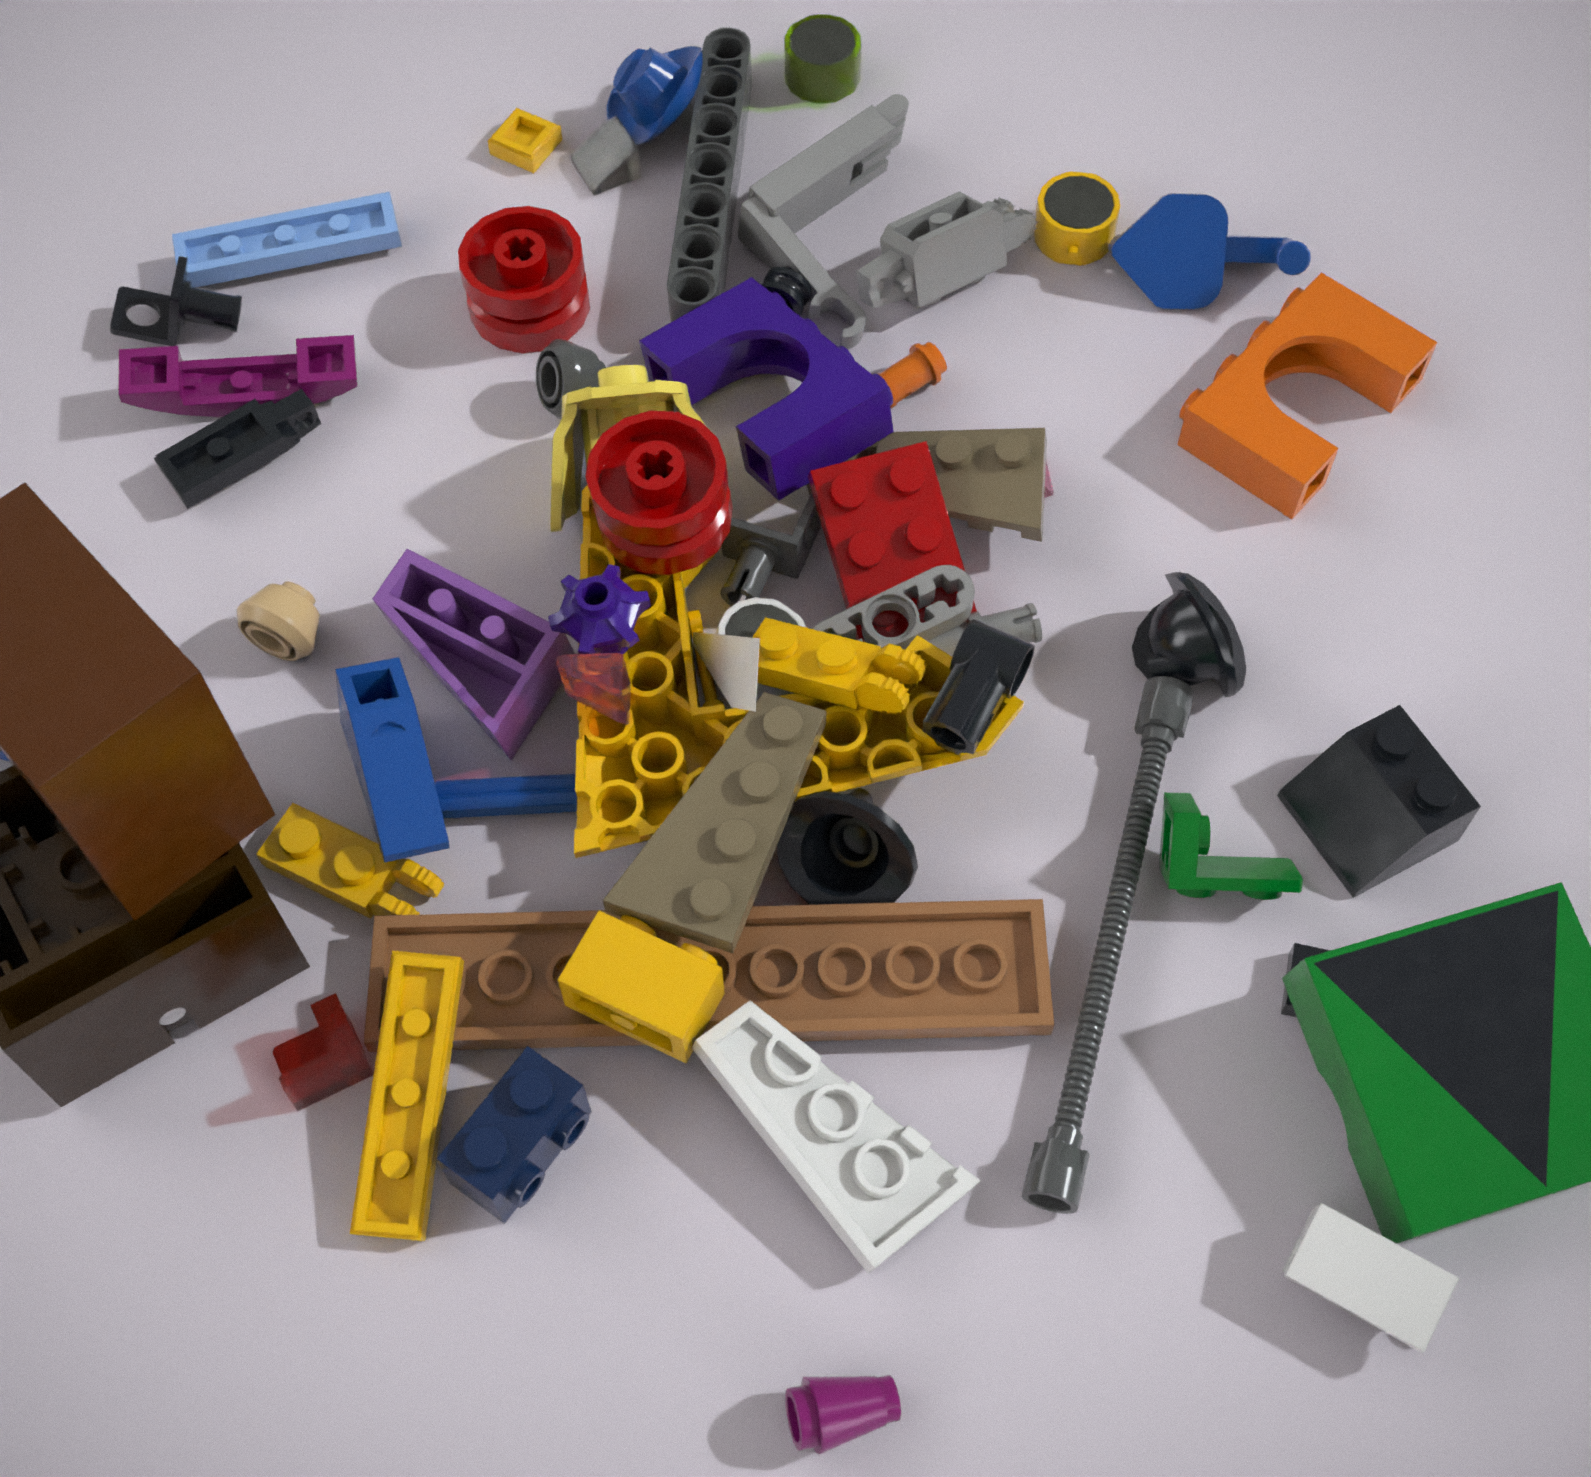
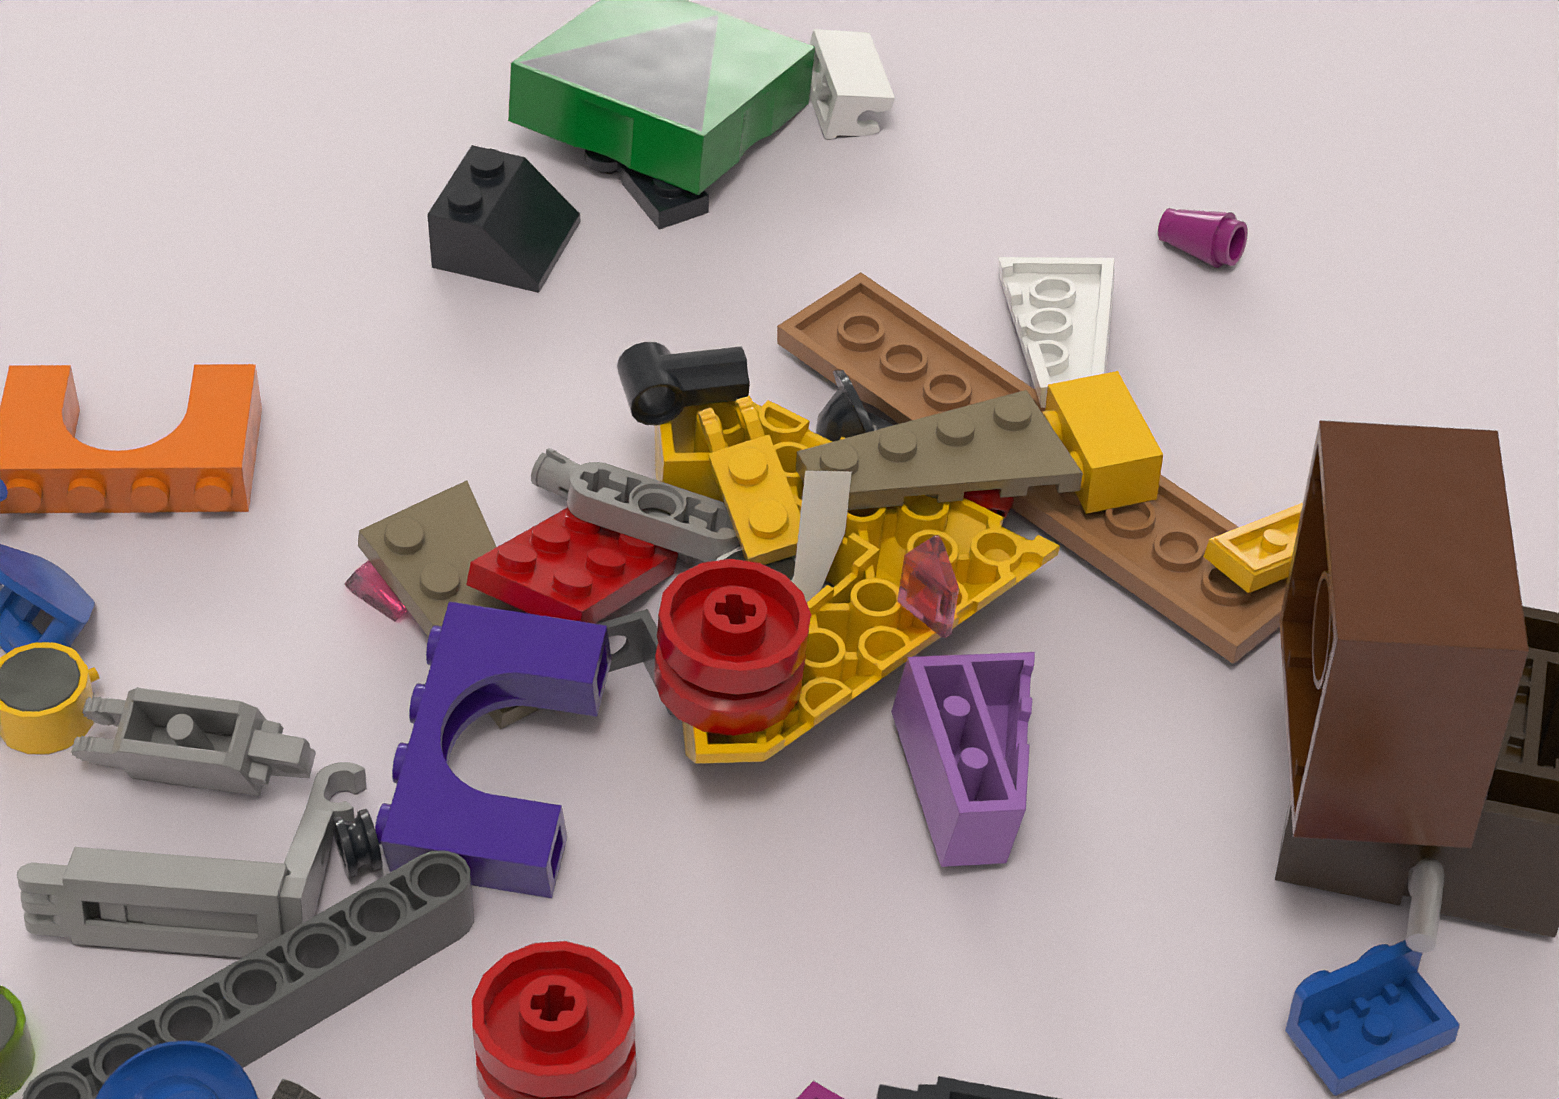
camera: 135 degrees left, 15 degrees down
tan cone [237,581,320,661] -> none
yellow hinge [256,802,444,919] -> none
blue slope [335,657,450,863] -> none
blue axle [435,774,577,819] -> none
dark blue brick [436,1046,592,1224] -> none
dark grey cone [536,339,606,419] -> none
dark purple rock [548,564,651,661] -> none
light yellow piece [550,365,705,532] -> none
orange pin [877,342,947,408] -> none
dark grey hose [1022,676,1194,1214] -> none
black helmet [1132,572,1246,698] -> none
green bracket [1159,792,1303,900] -> none

